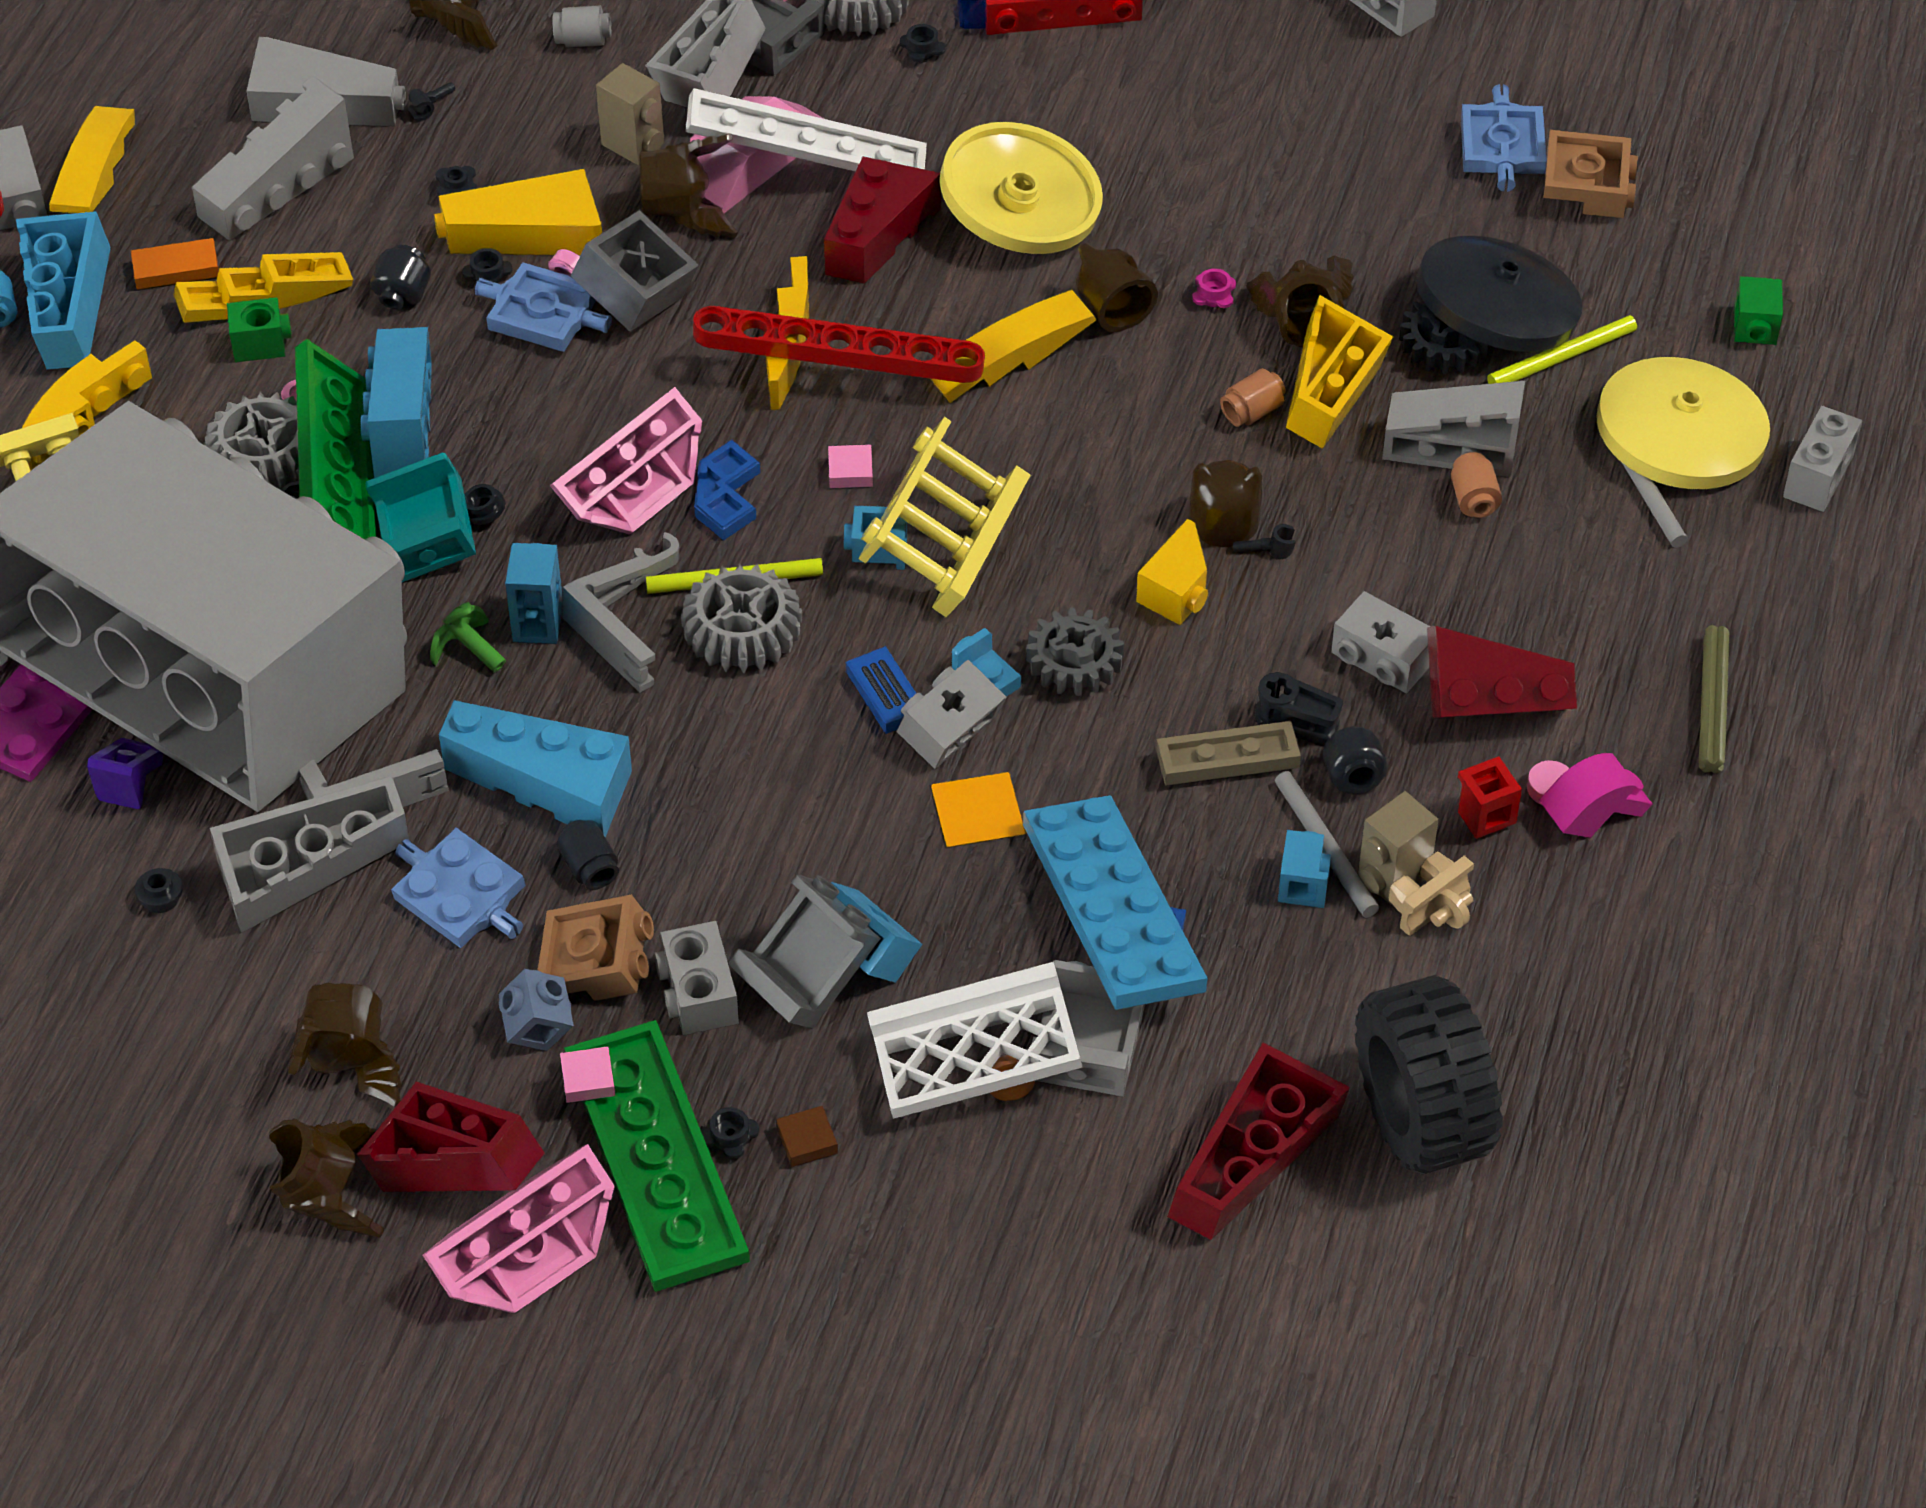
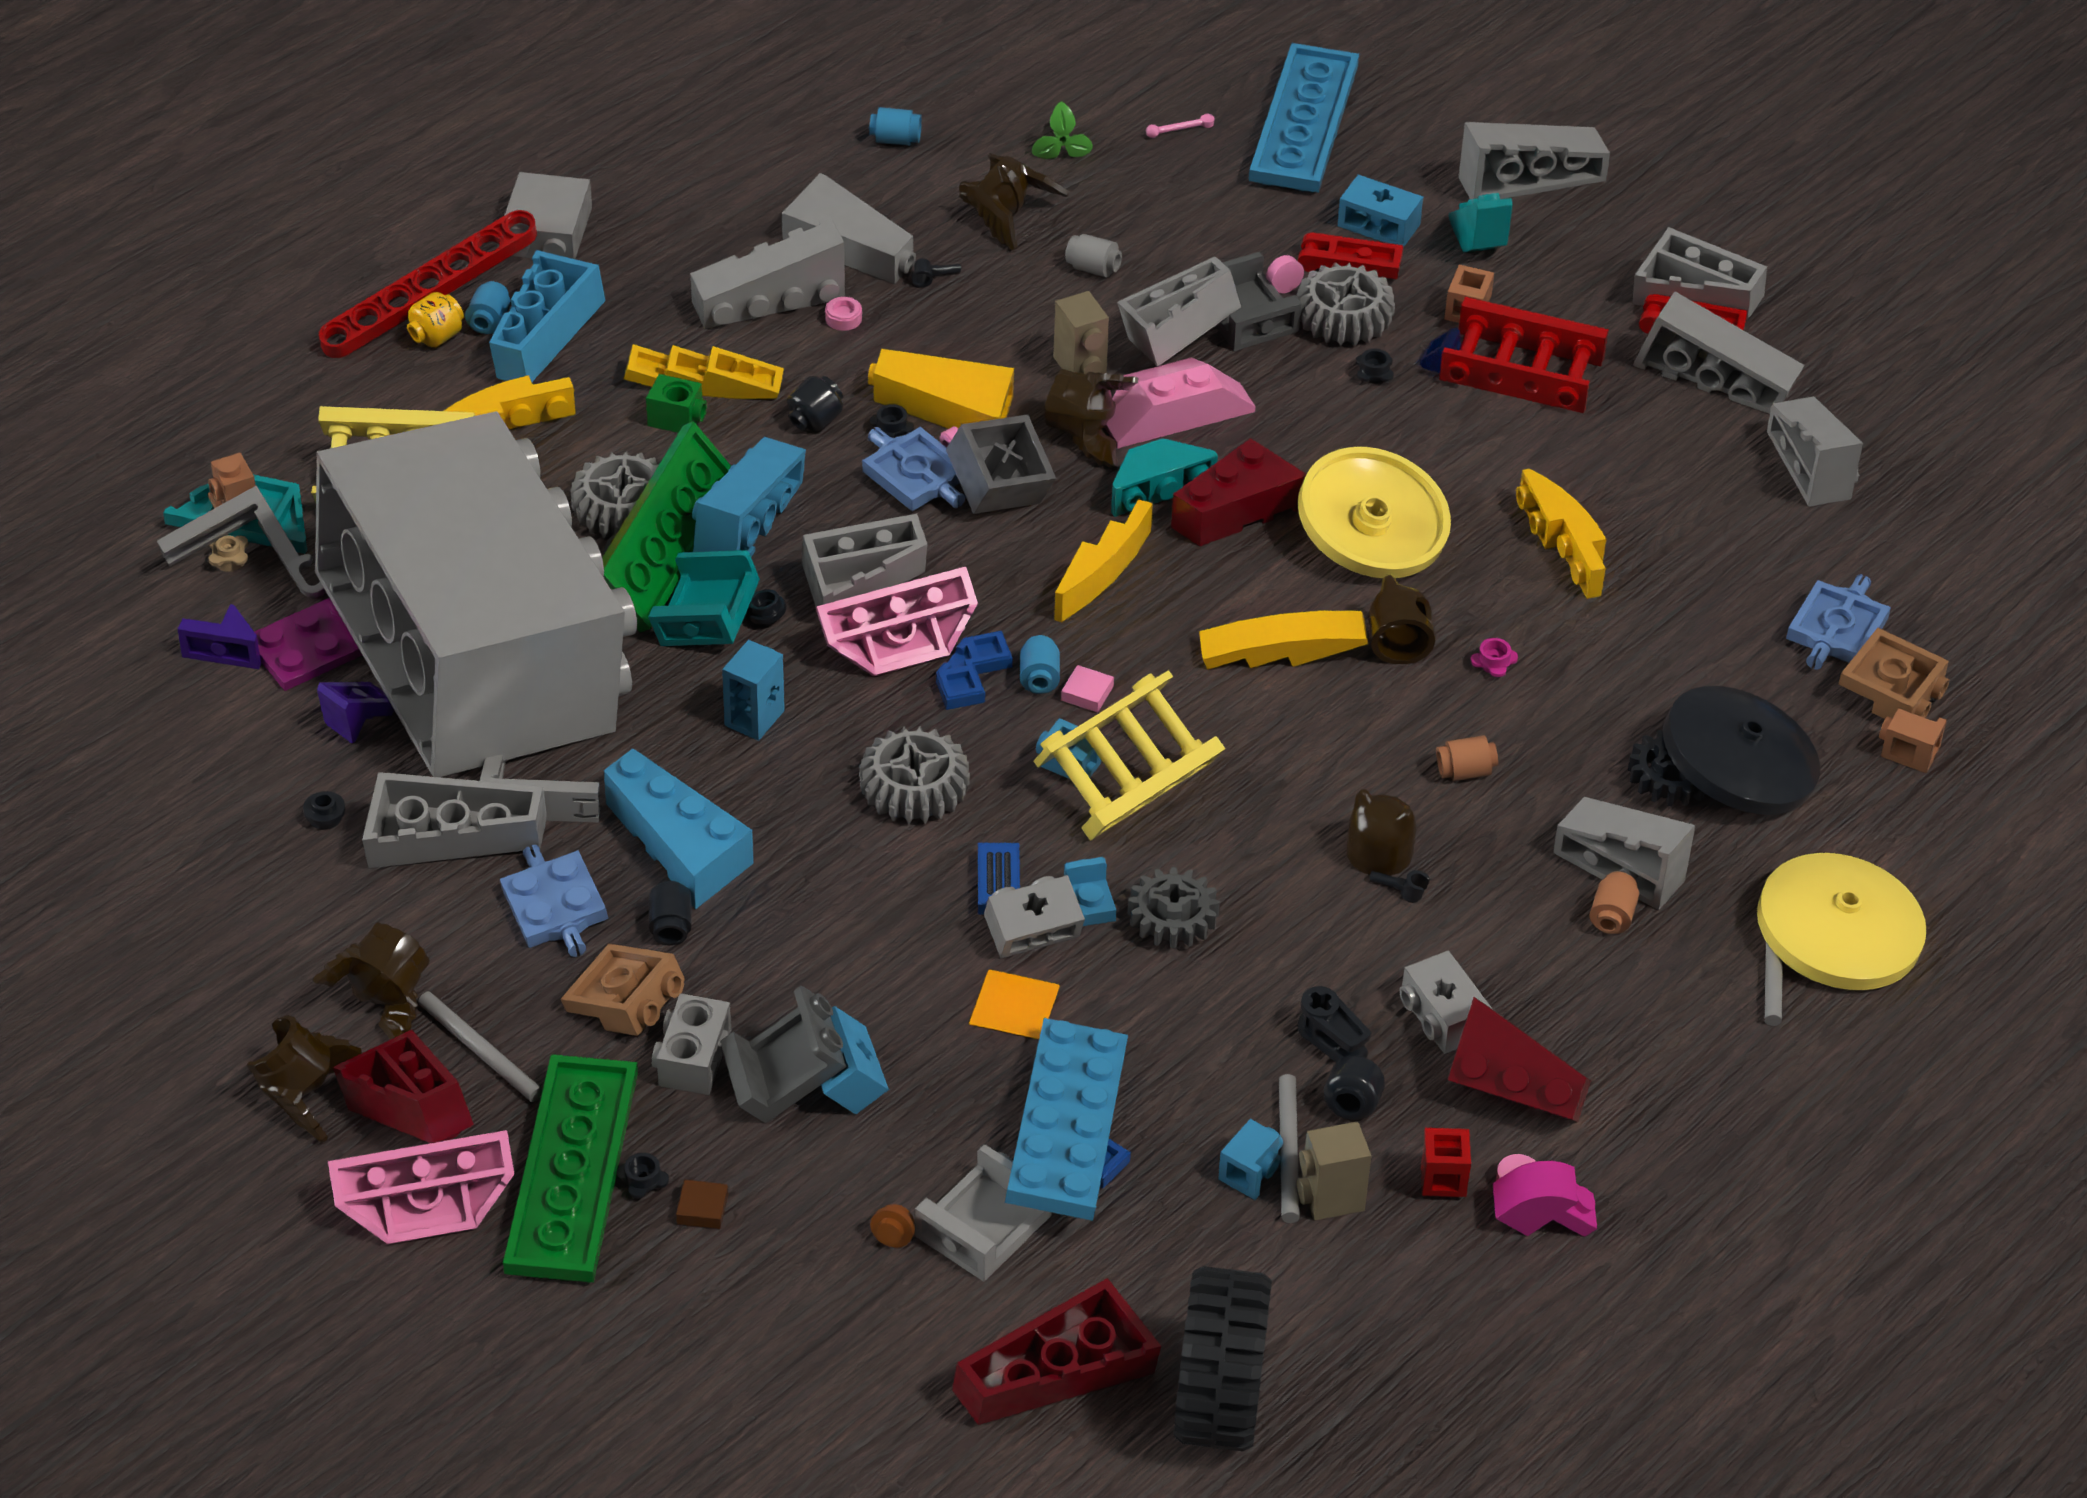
camera: 25 degrees right, 5 degrees down
yellow slope [49,106,135,213] -> none
orange tile [131,238,219,289] -> none
bright green plant [430,602,506,673] -> none
black plate [435,166,477,196] -> none
sand blue brick [498,969,574,1051] -> none
bright pink tile [560,1047,615,1103] -> none
light grey hinge [562,532,679,693] -> none
neon yellow bar [646,558,823,594] -> none
white plate [686,88,927,171] -> none
red beam [693,306,985,383] -> none
white fence [867,962,1083,1119] -> none
yellow slope [1136,519,1208,625] -> none
dark tan plate [1156,721,1301,786] -> none
dark brown helmet [1246,255,1354,348] -> none
yellow wedge [1286,295,1393,449] -> none
tan hips [1389,851,1474,936] -> none
neon yellow bar [1487,315,1637,384] -> none
olive axle [1699,625,1729,774] -> none
green brick [1734,276,1783,345] -> none
light grey brick [1783,405,1862,512] -> none
none -> light grey bar [418,991,543,1102]
none -> light grey wedge [802,513,927,607]
none -> bright pink tile [825,297,862,331]
none -> dark azure brick [1020,635,1060,694]
none -> teal slope [1111,438,1218,517]
none -> yellow slope [1516,469,1606,599]
none -> nougat brick [1879,708,1947,773]

